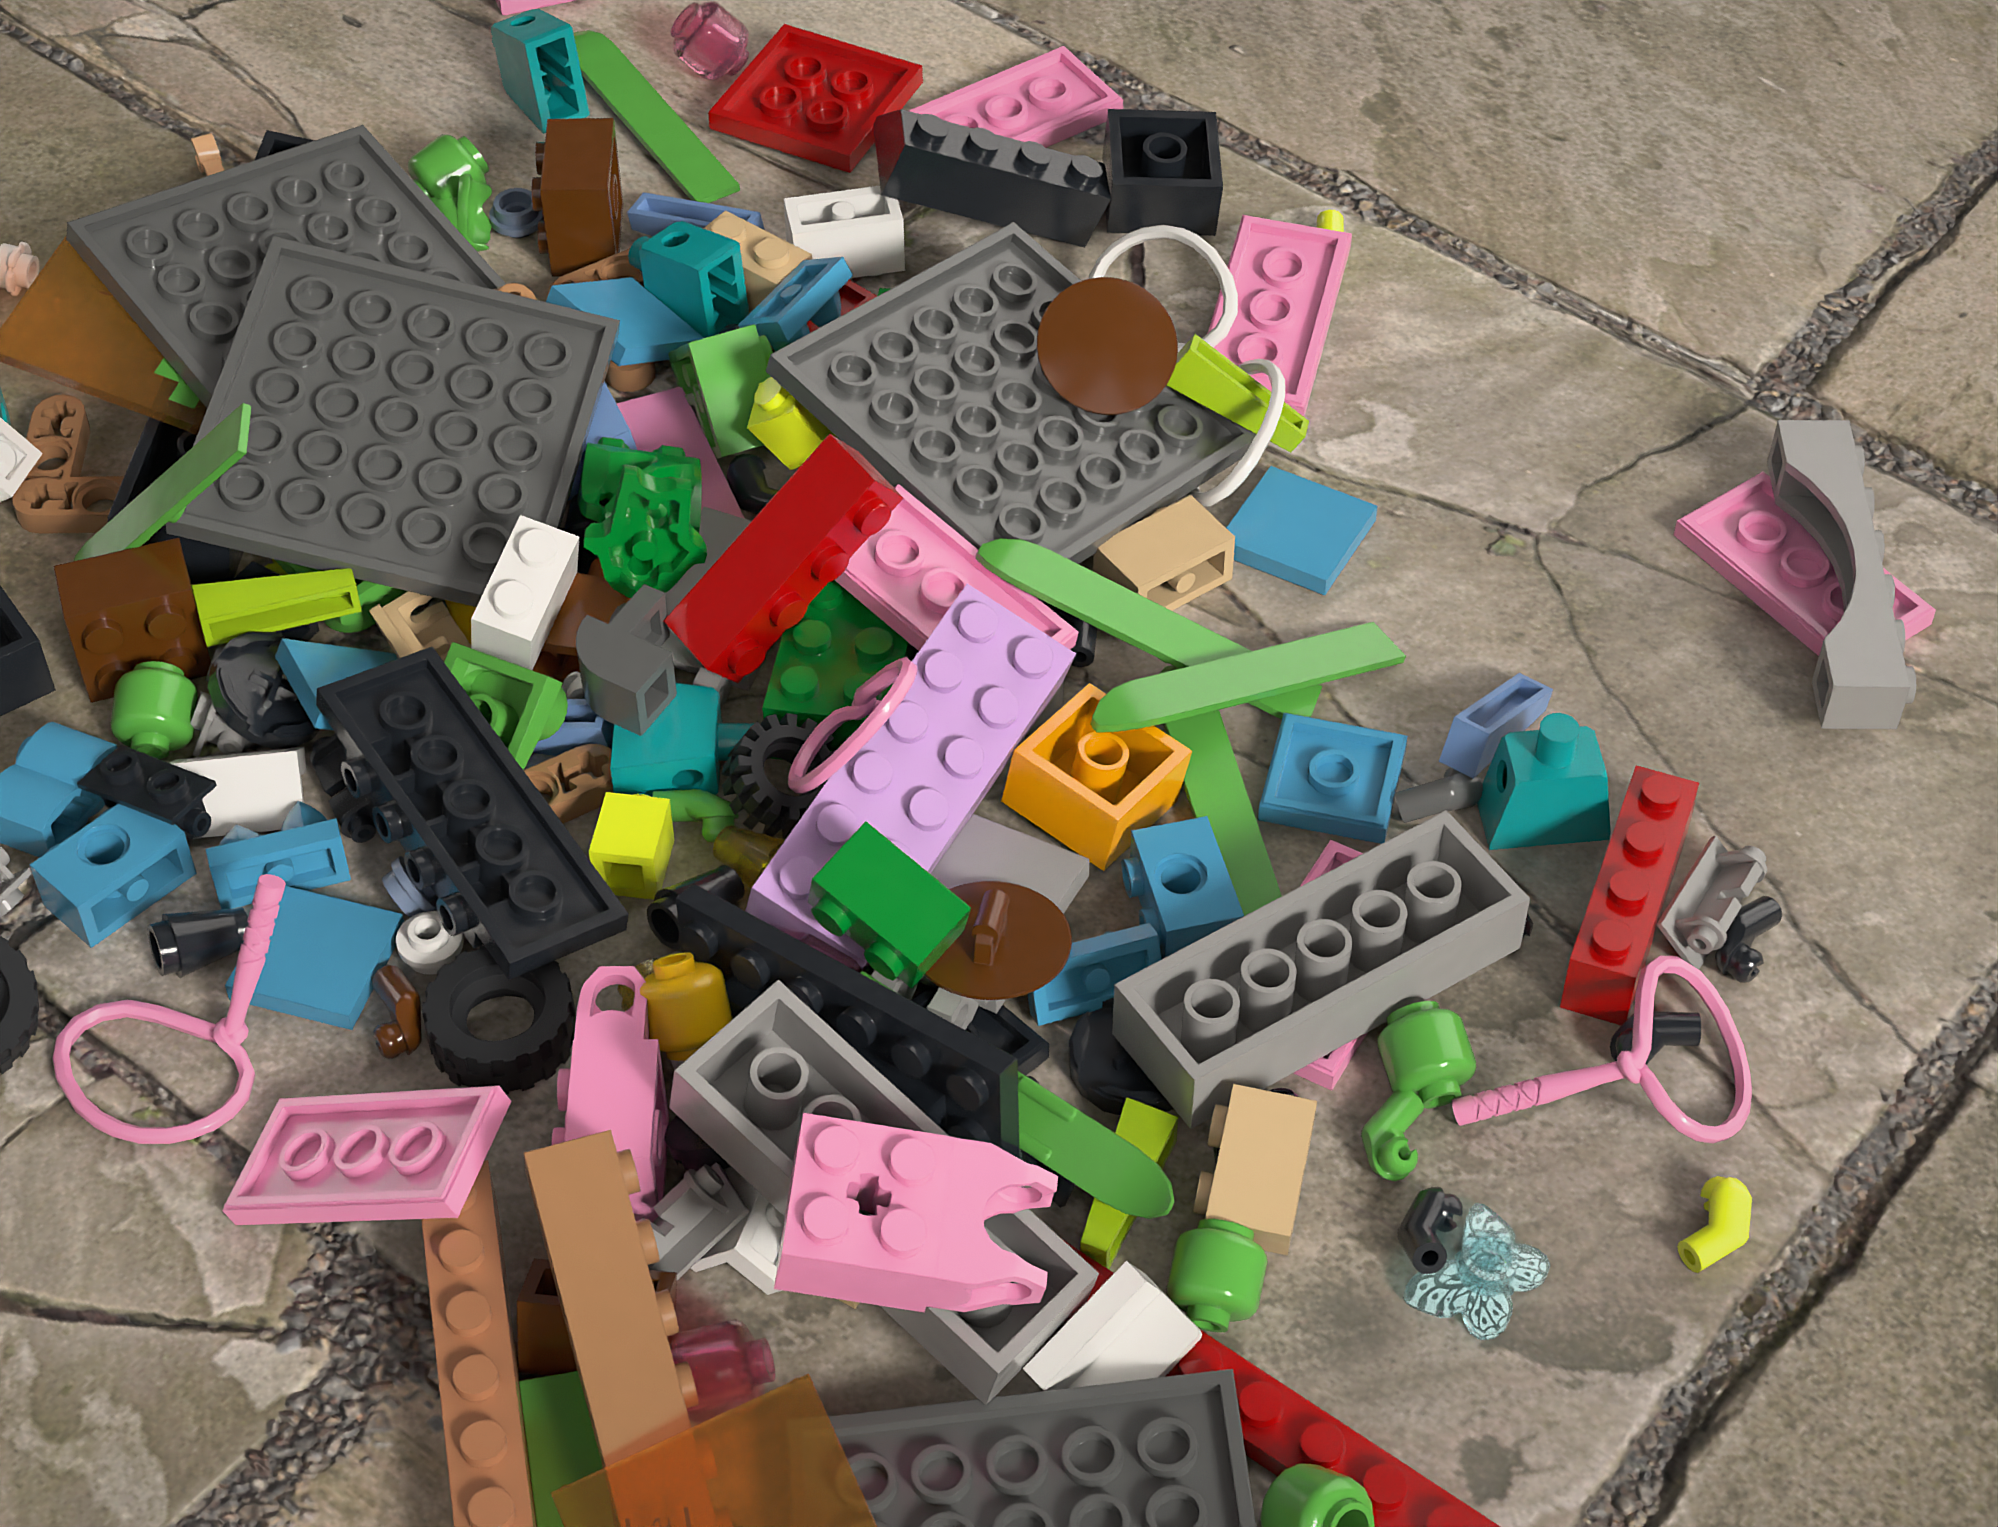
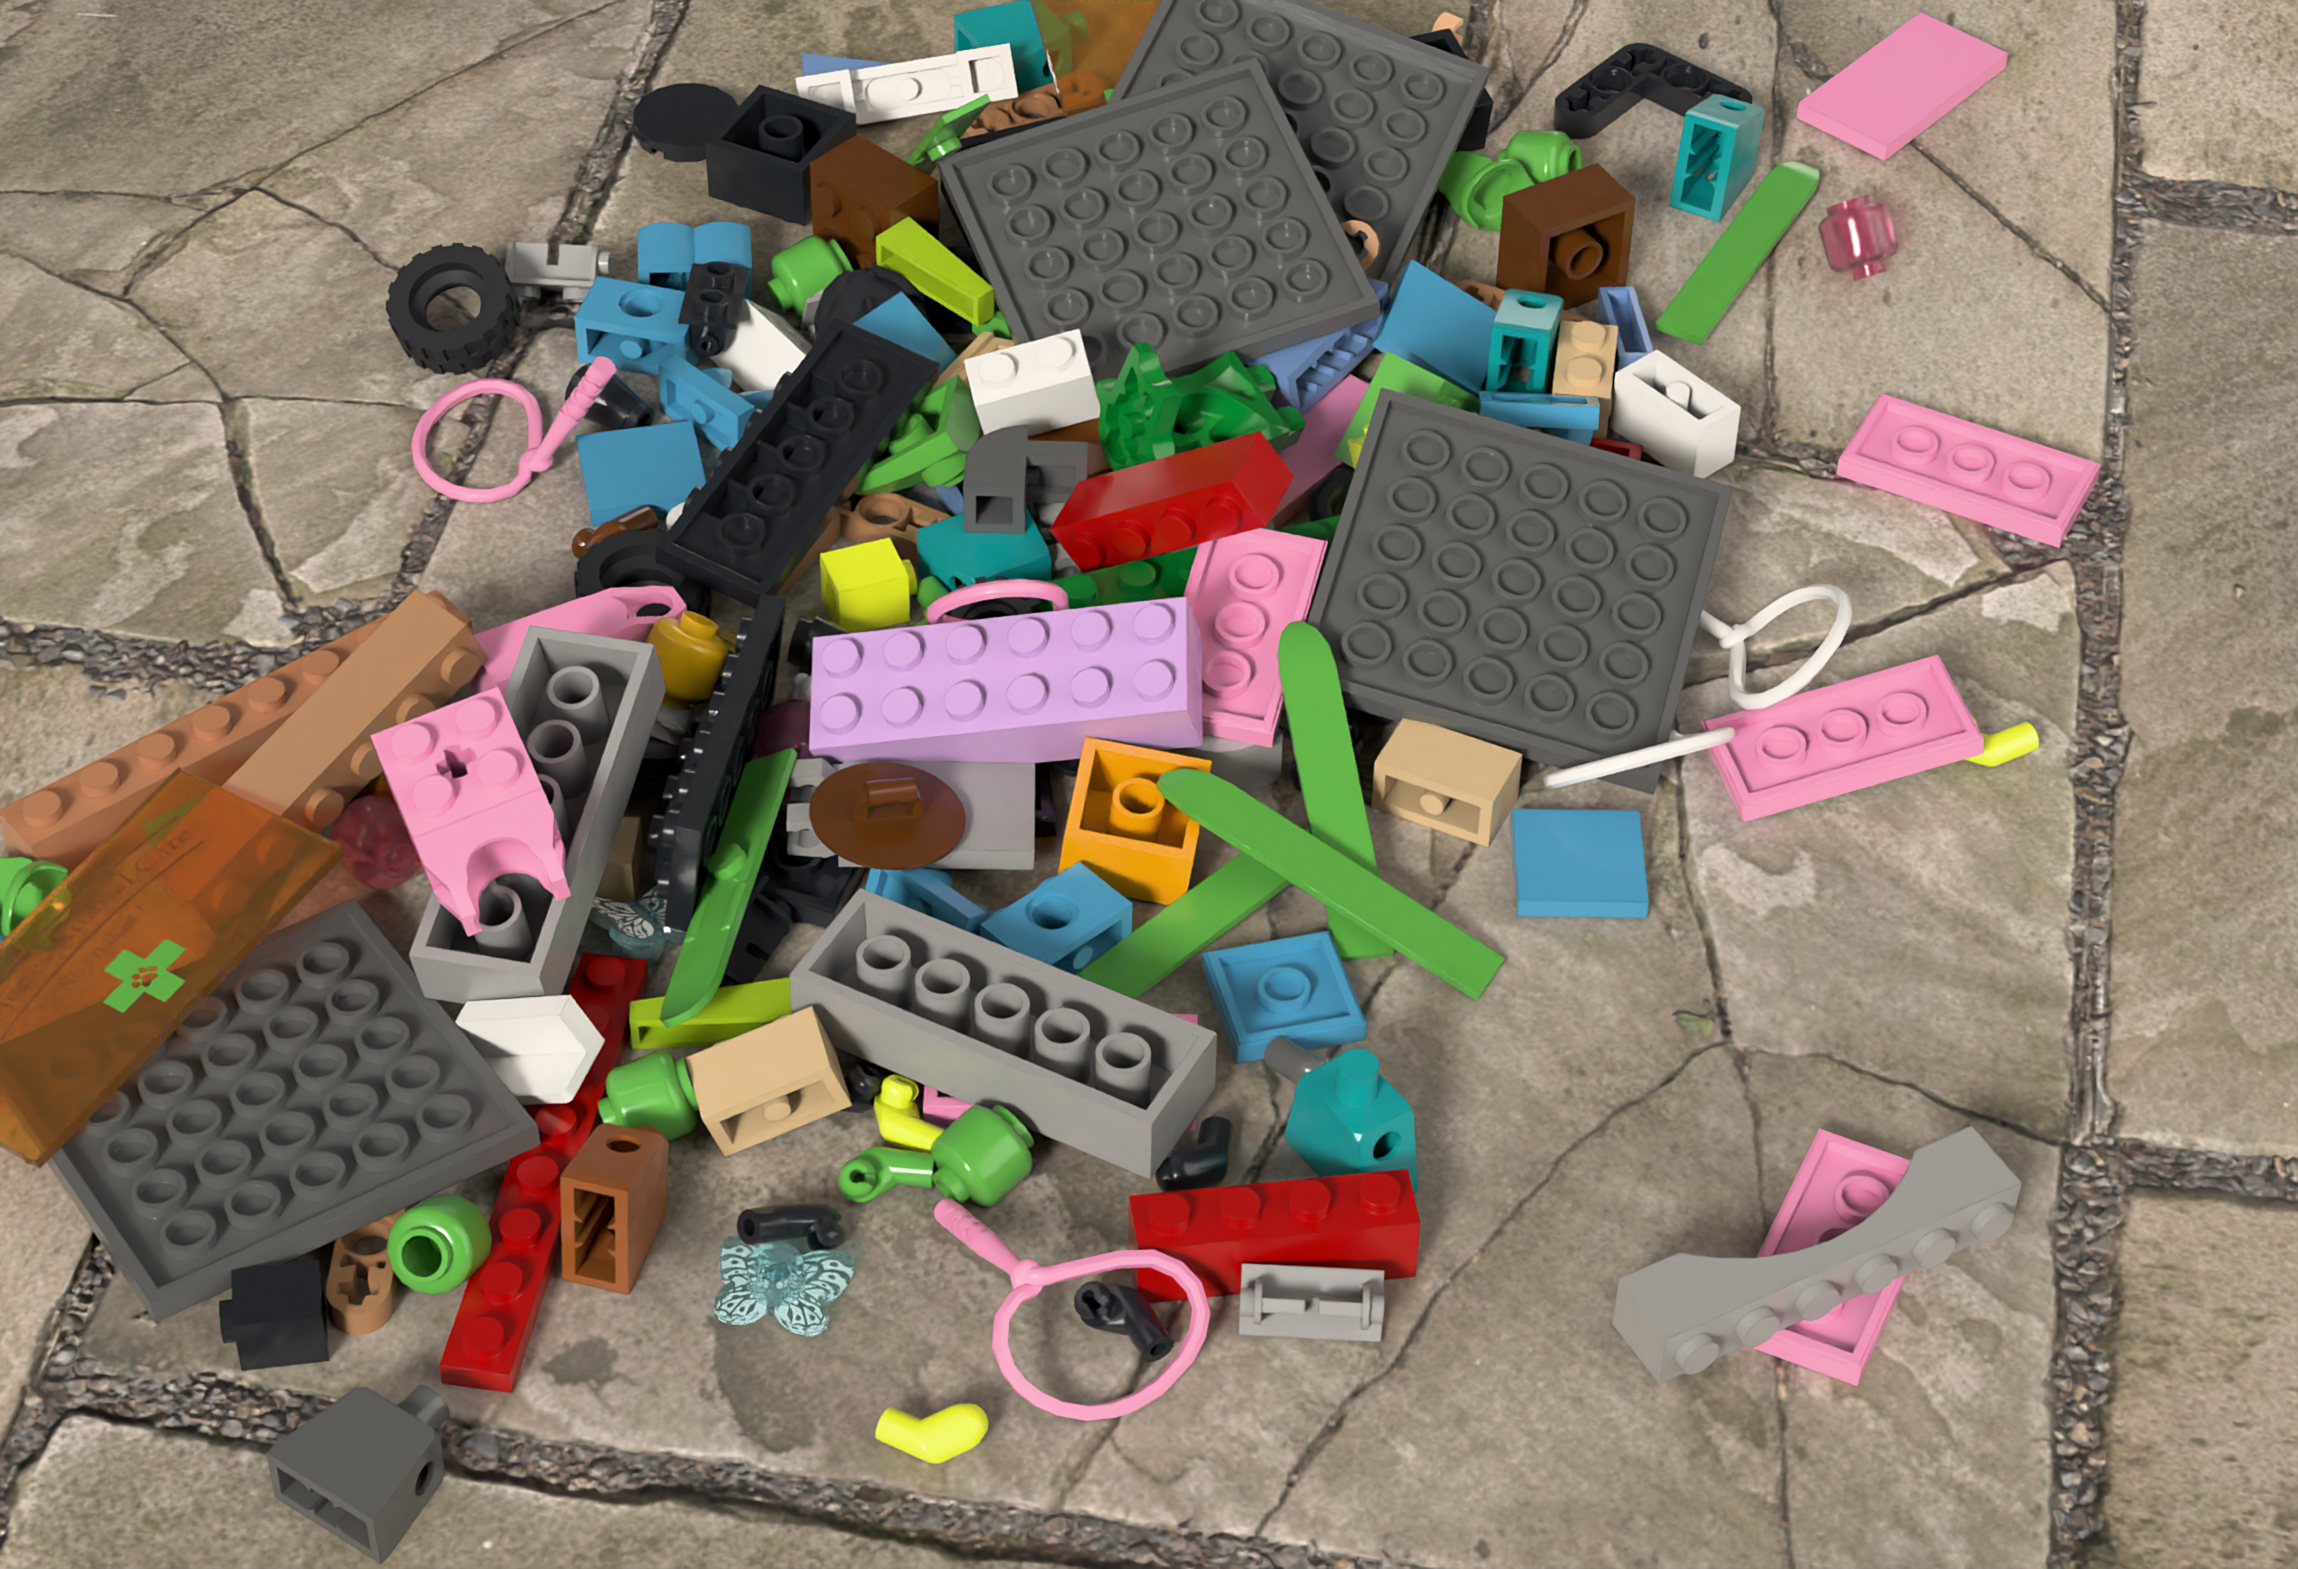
camera: 60 degrees right, 5 degrees down
bright pink tile [222,1086,511,1225] -> none
red plate [708,24,923,173] -> none
green brick [808,821,971,989] -> none
black slope [873,109,1111,248] -> none
reddish brown shield [1037,277,1178,415] -> none
black brick [1102,109,1223,236] -> none
lime piece [1167,334,1309,453] -> none
medium blue piece [1439,673,1553,779] -> none
black arm [1715,896,1782,983] -> none
none -> dark orange torso [560,1123,669,1295]
none -> neon yellow arm [873,1074,945,1154]
none -> black beam [1553,43,1753,139]

